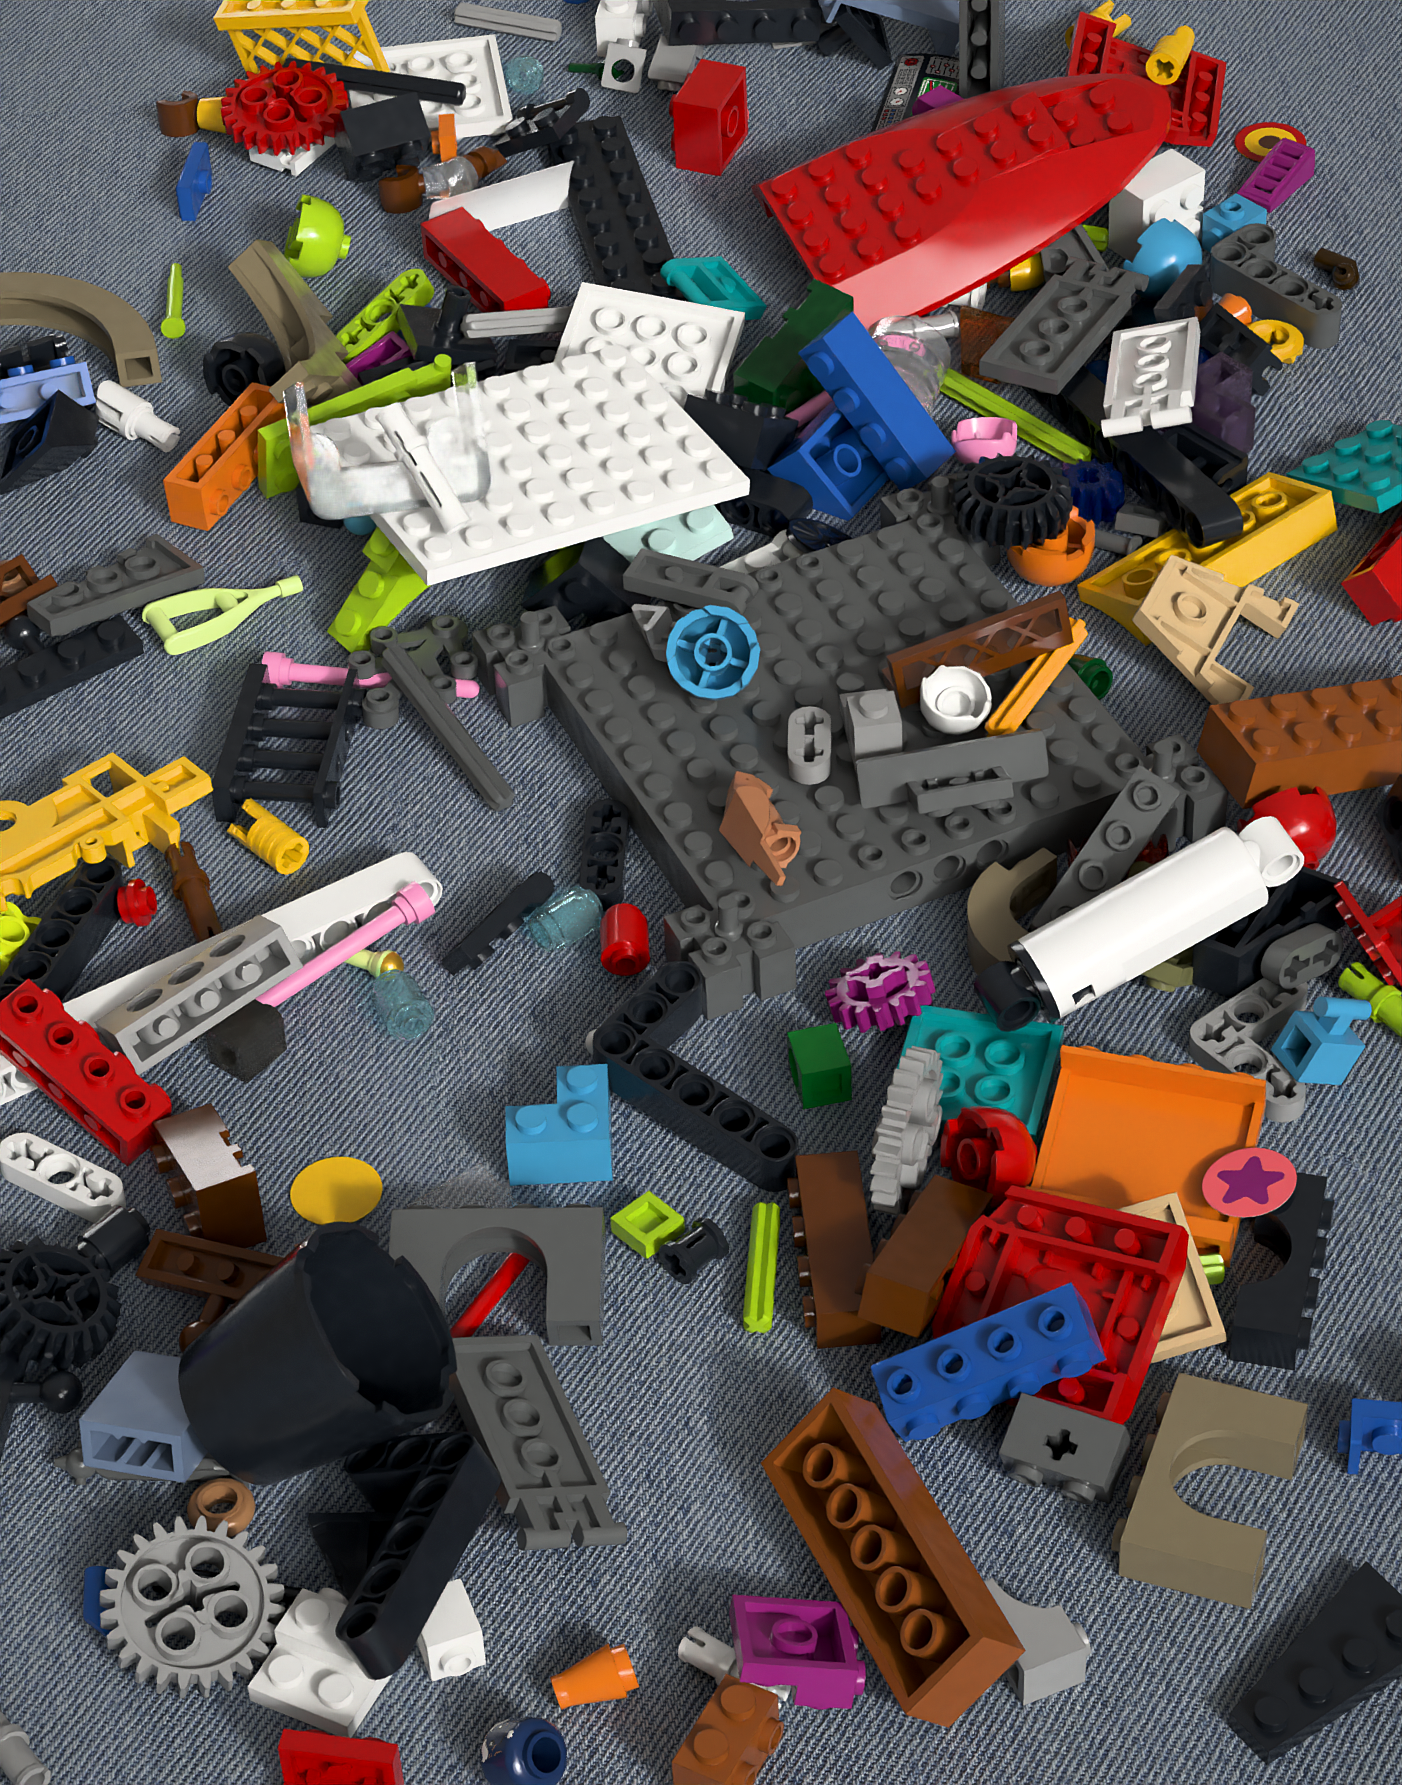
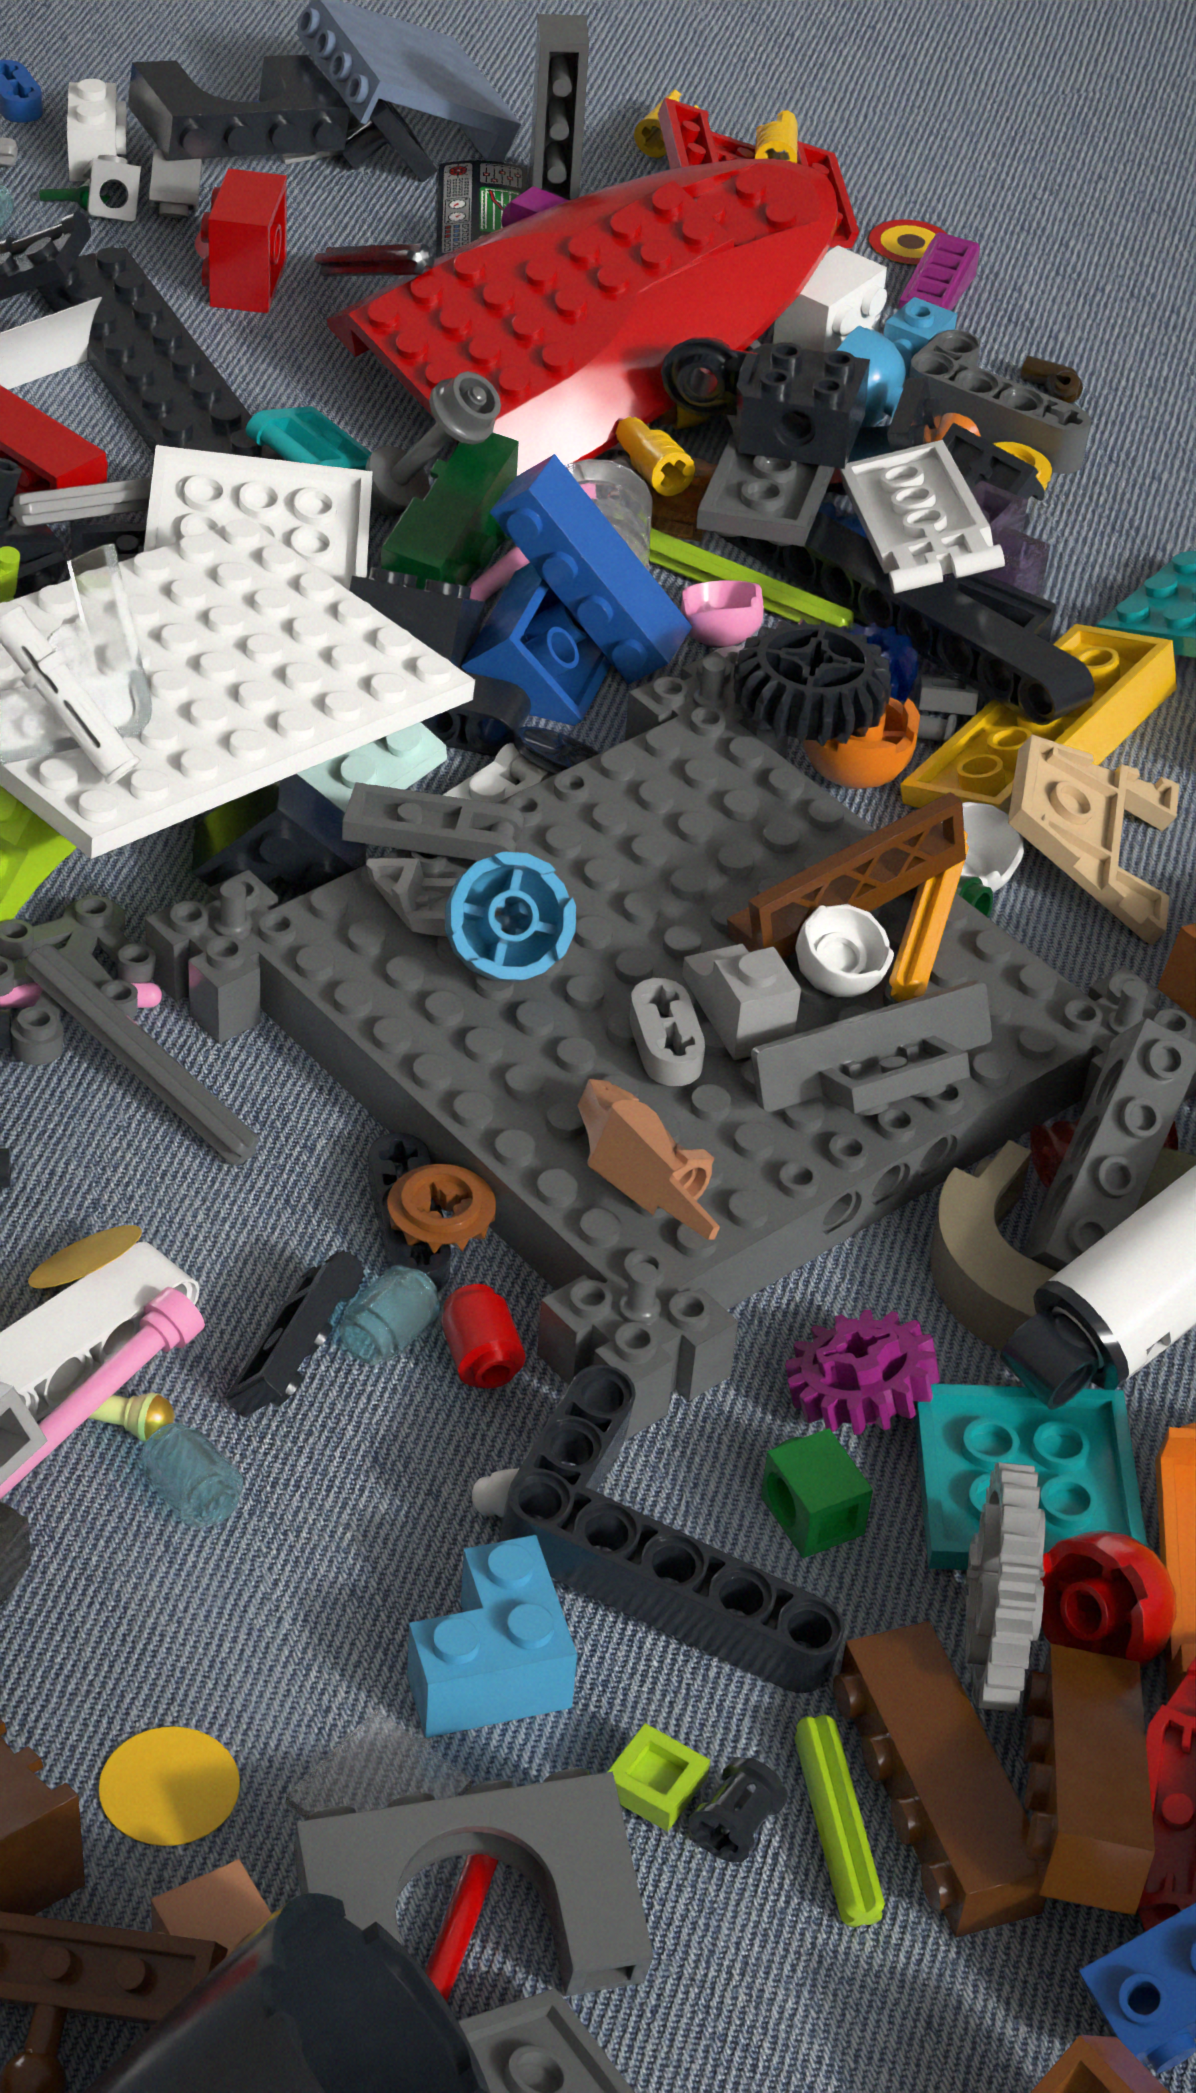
camera: 20 degrees left, 0 degrees up
none -> yellow sticker [28,1225,142,1288]
none -> axle [314,243,435,277]
none -> dark grey piece [365,371,501,516]
none -> dark orange gear [387,1164,496,1254]
none -> yellow hinge [615,416,695,496]
none -> black brick [661,337,870,469]
none -> white hair [941,802,1024,892]

